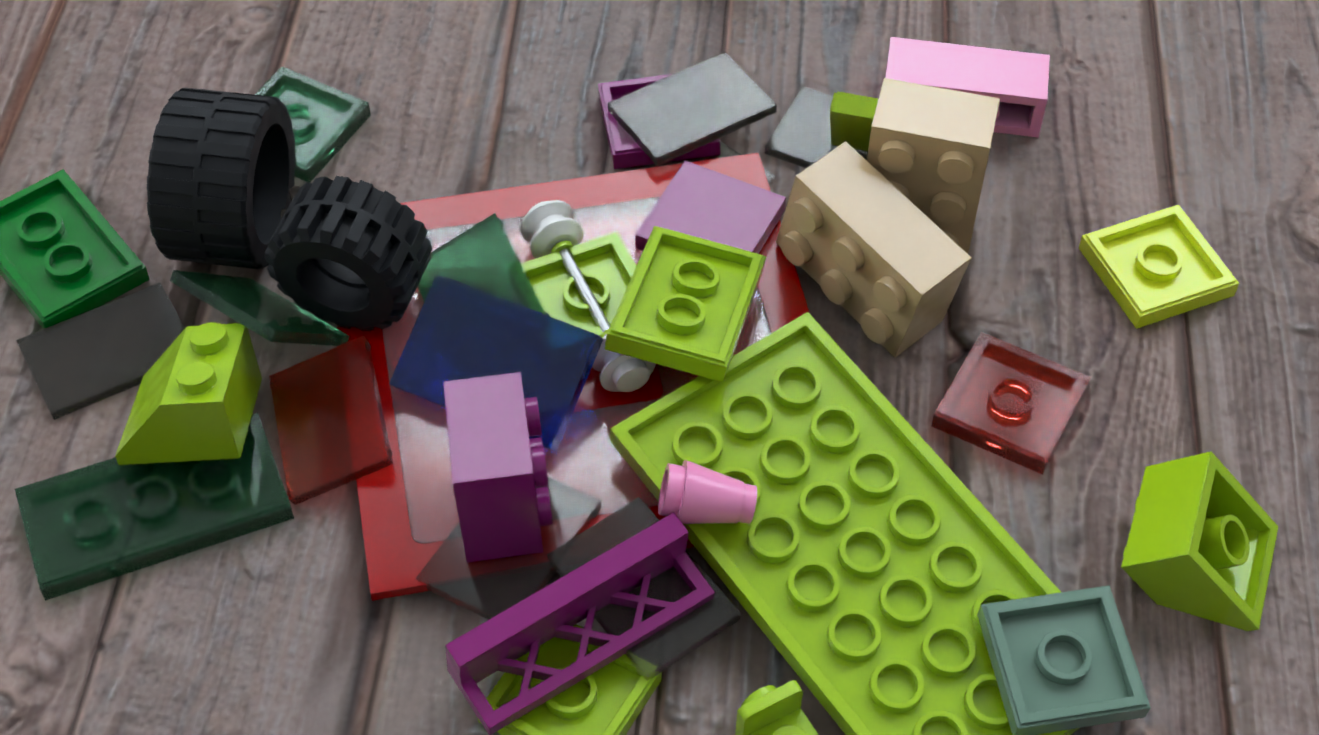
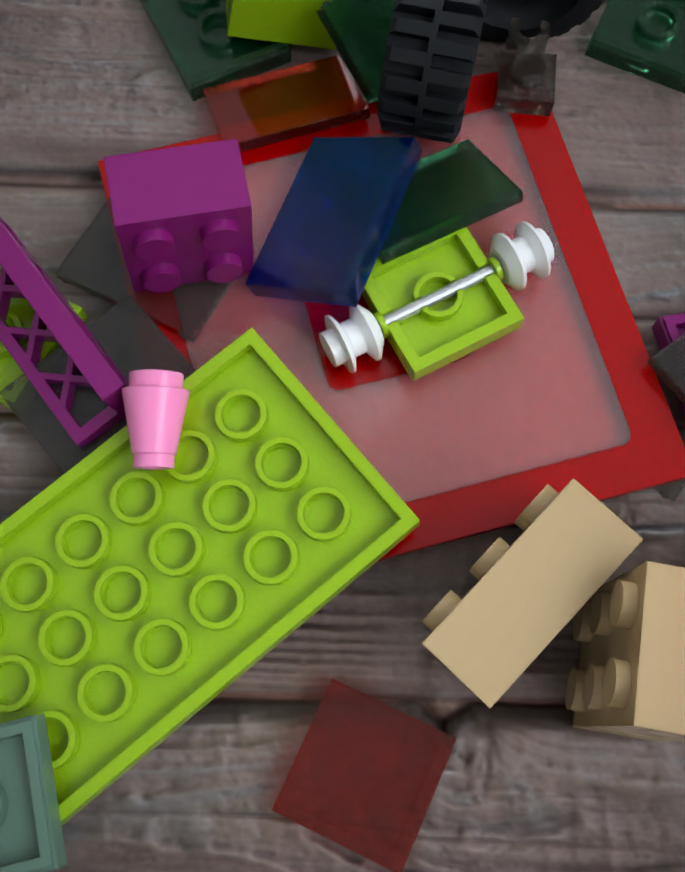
camera: 85 degrees right, 20 degrees up
lime tile [604,226,766,382] -> none
tile [635,160,786,254] -> none

